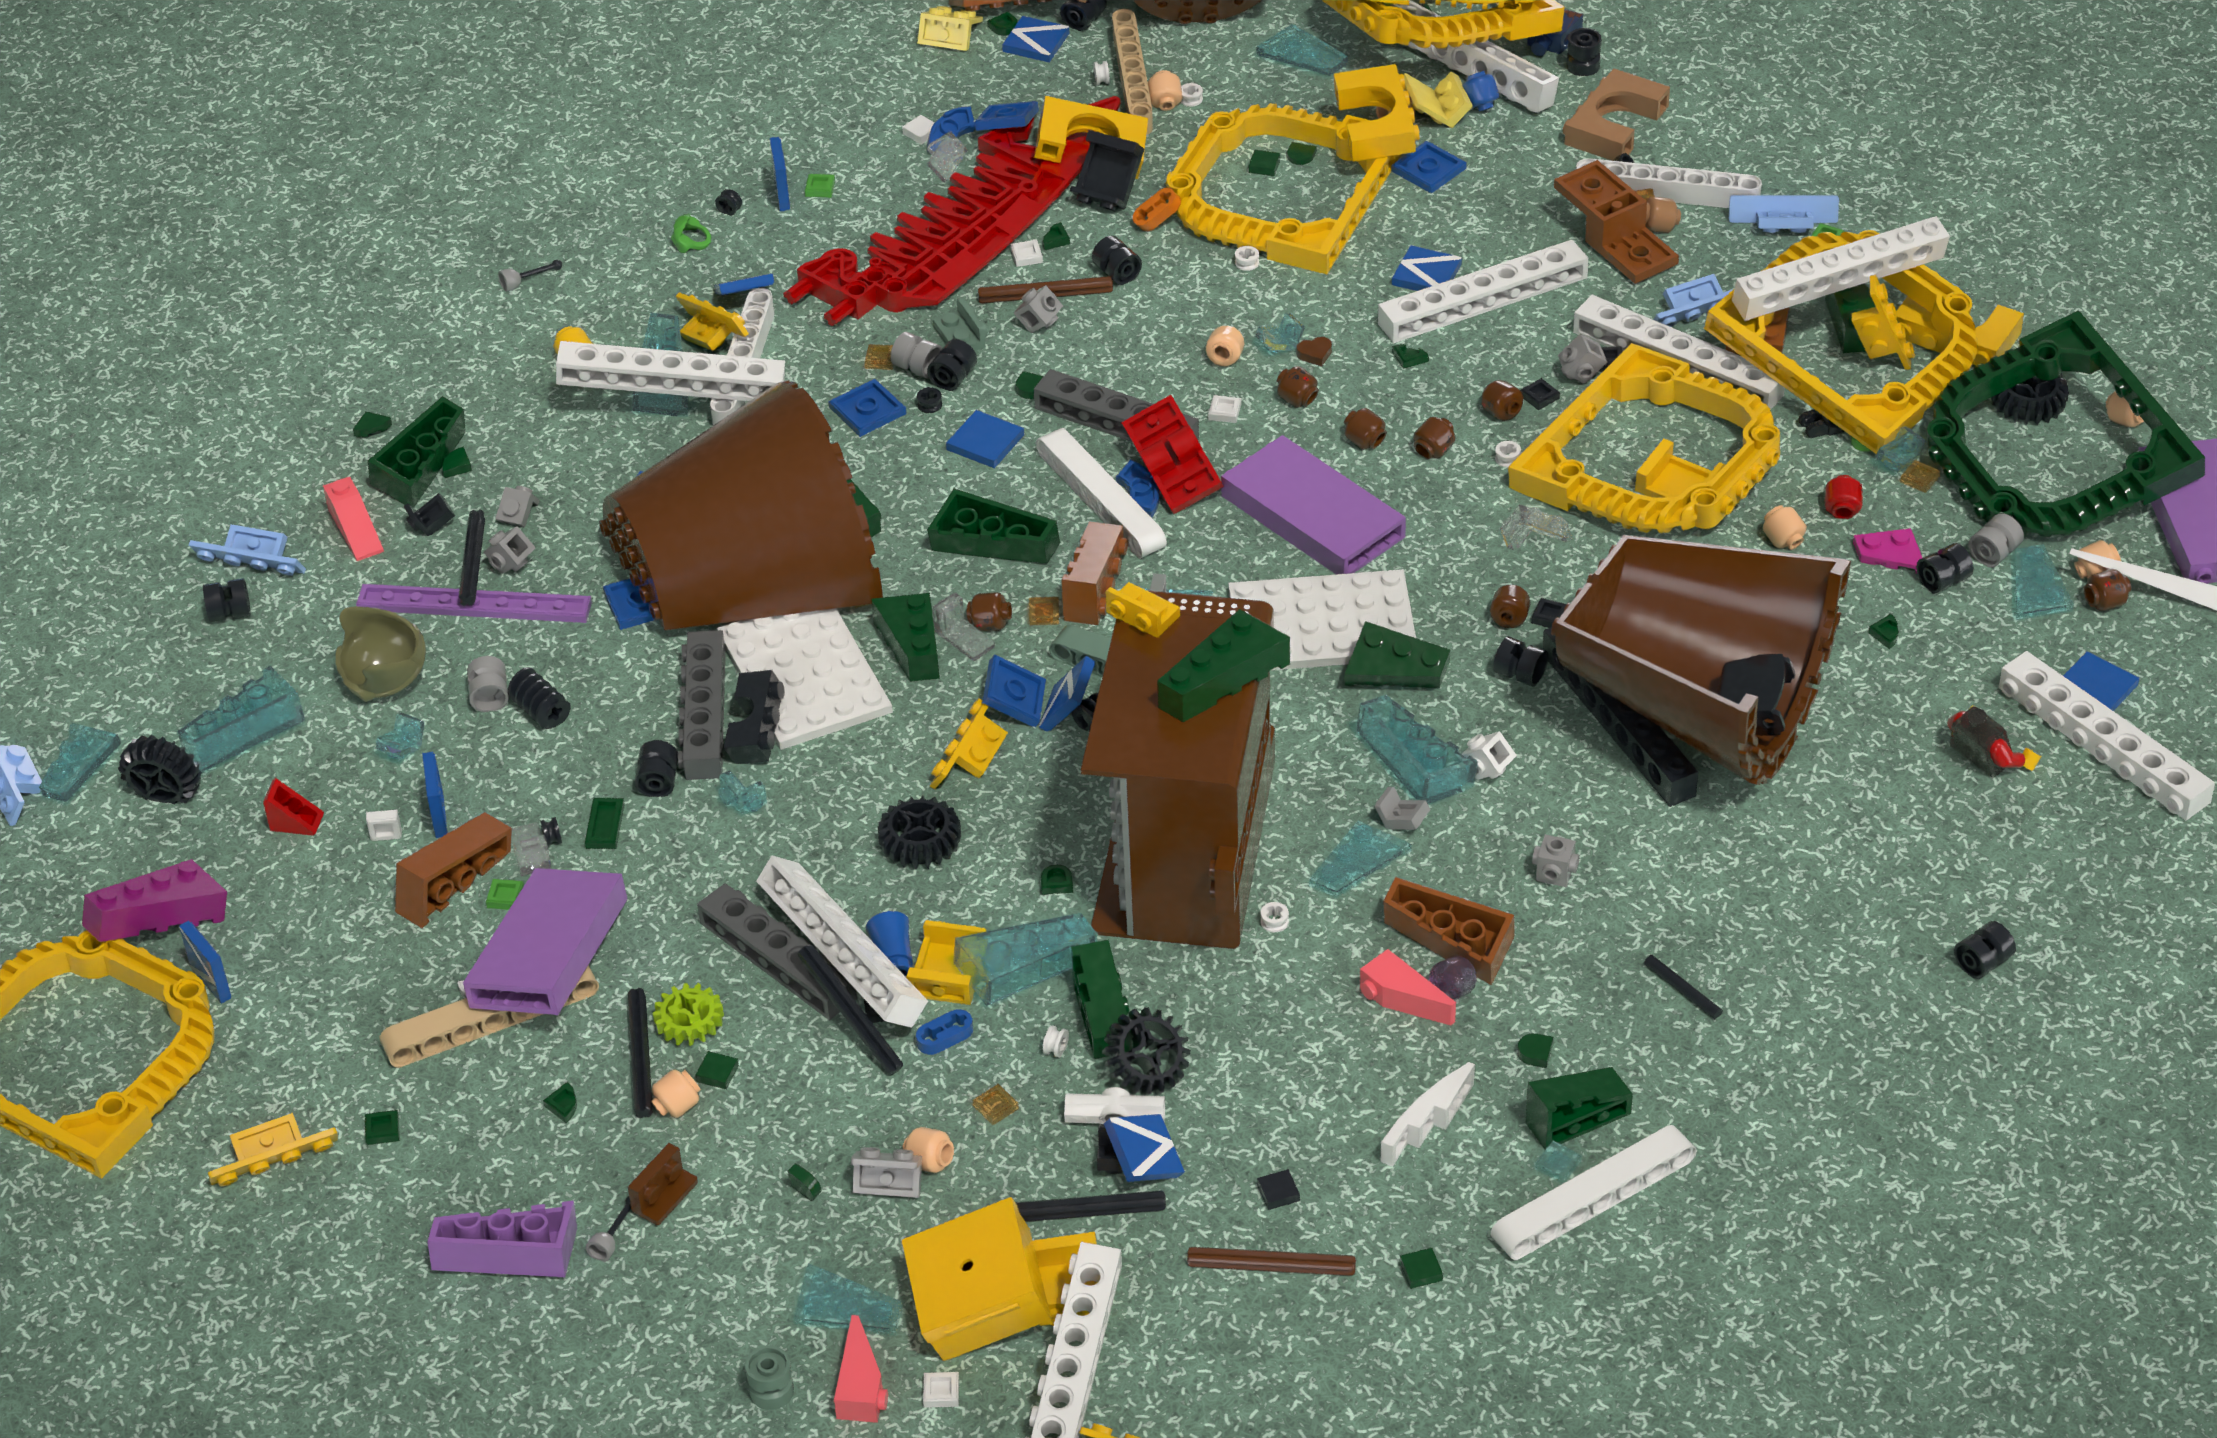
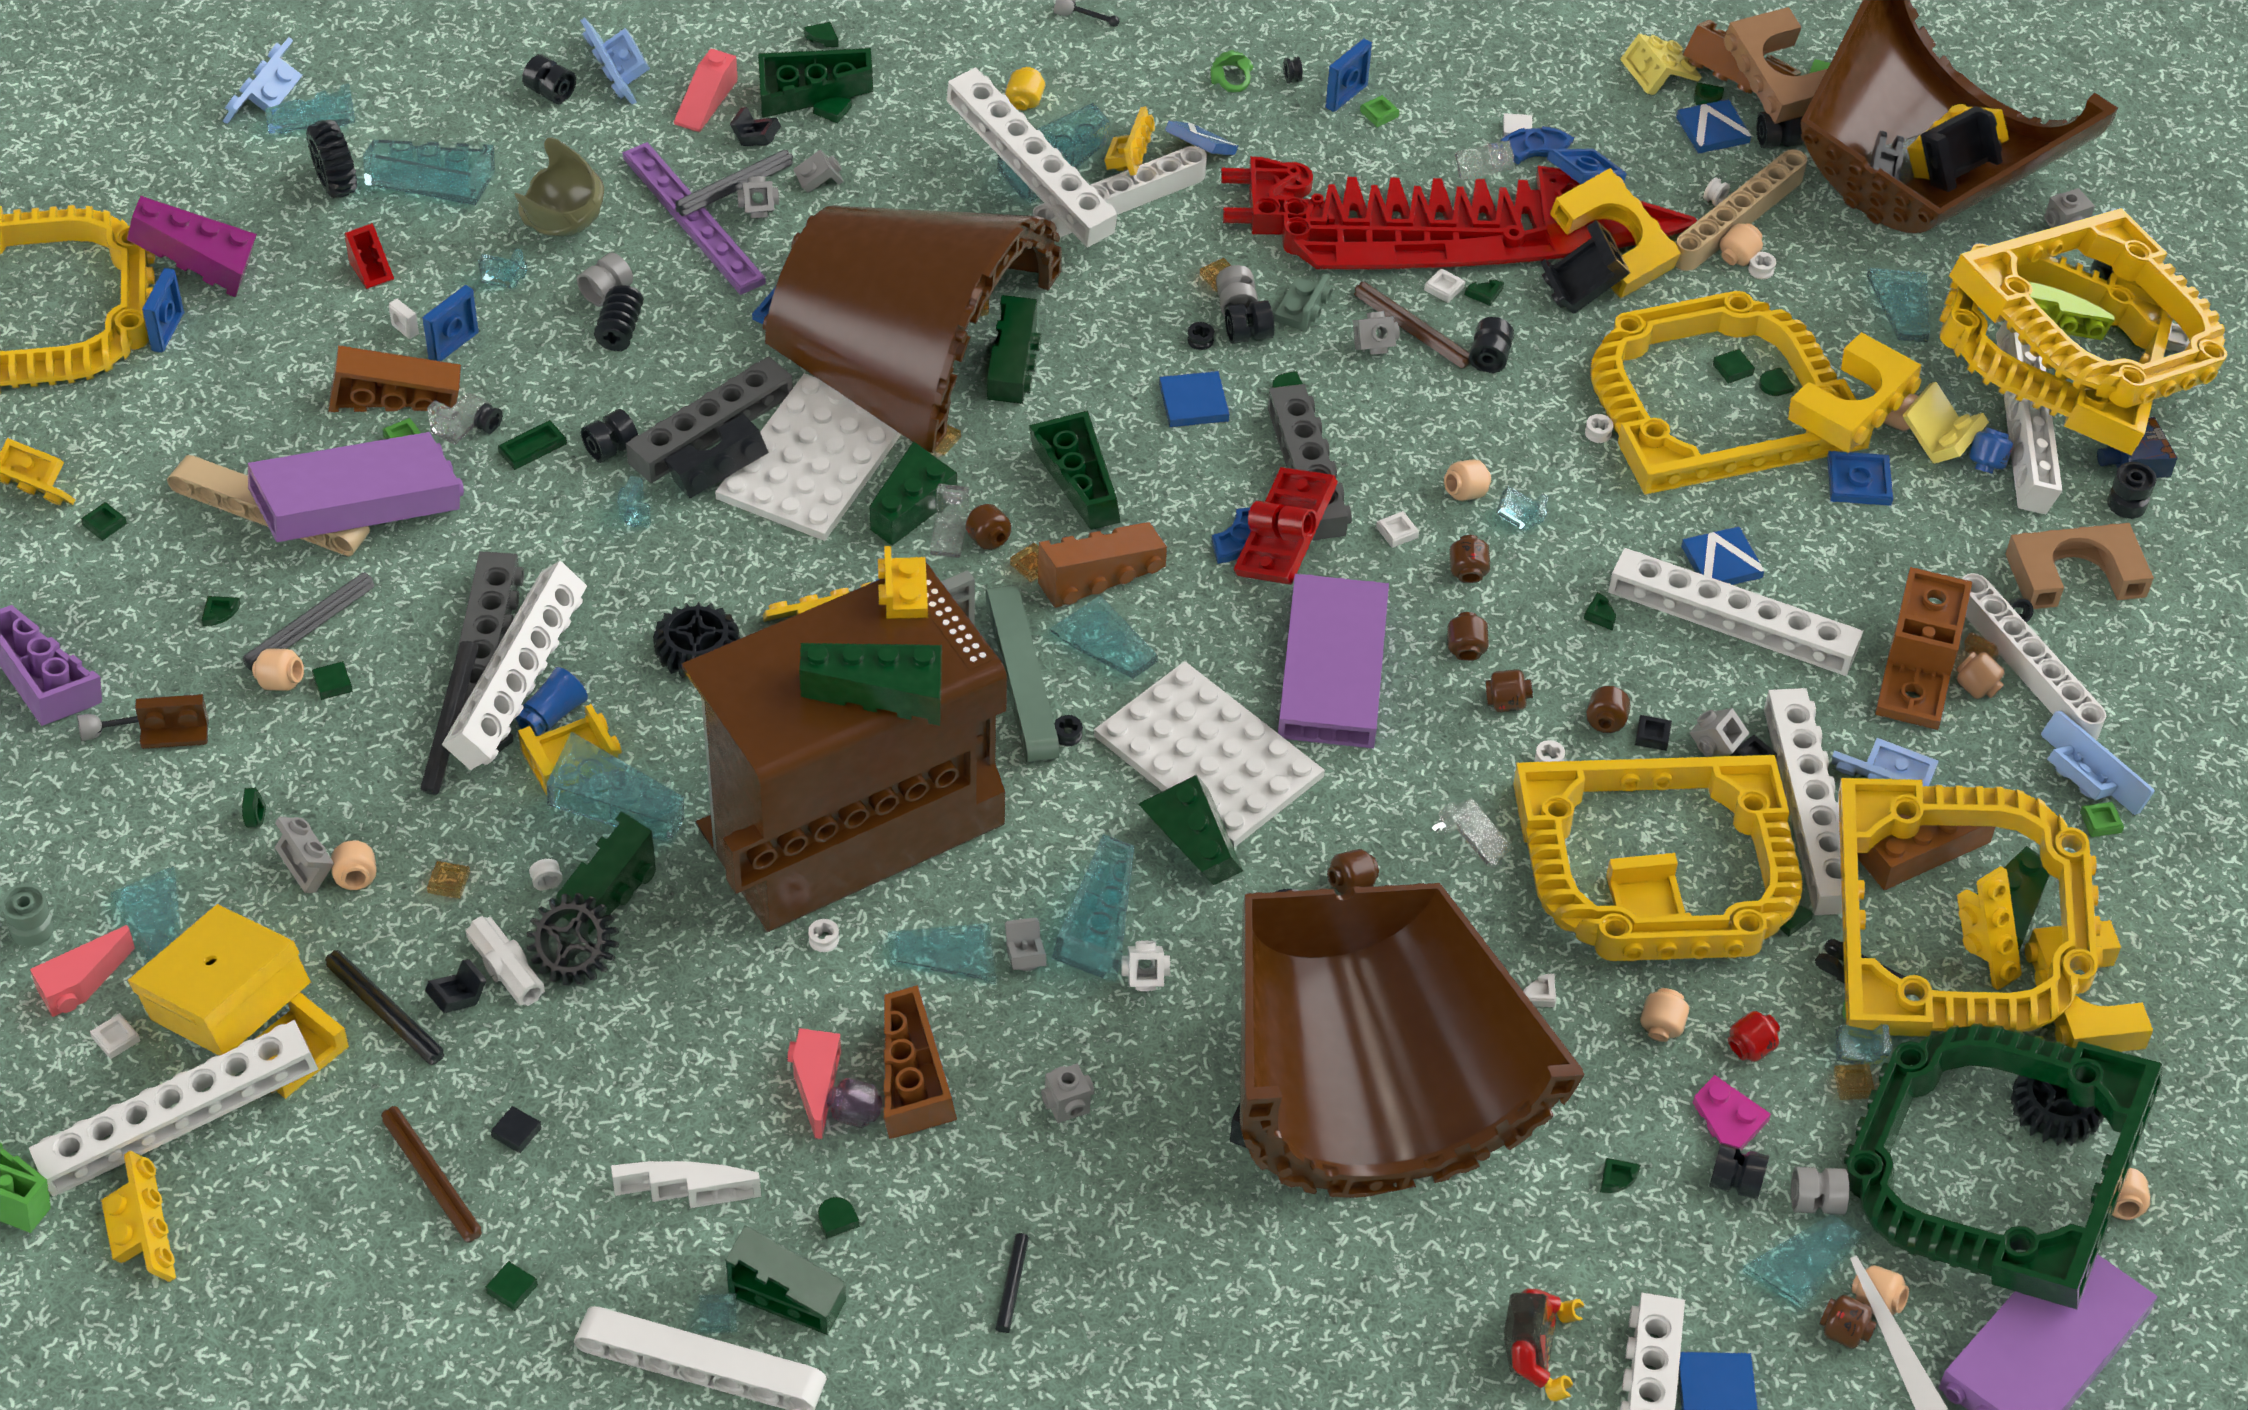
camera: 45 degrees right, 5 degrees up
lime gear [653,983,724,1046] -> none
blue tile [829,379,907,437] -> none
blue beam [916,1009,973,1055] -> none
white beam [1036,428,1167,559] -> none
blue tile [1104,1114,1185,1182] -> none
orange beam [1133,187,1181,232] -> none
reddish brown tile [1296,337,1332,367] -> none
black piece [1717,654,1795,736] -> none
white brick [1732,216,1950,321] -> none

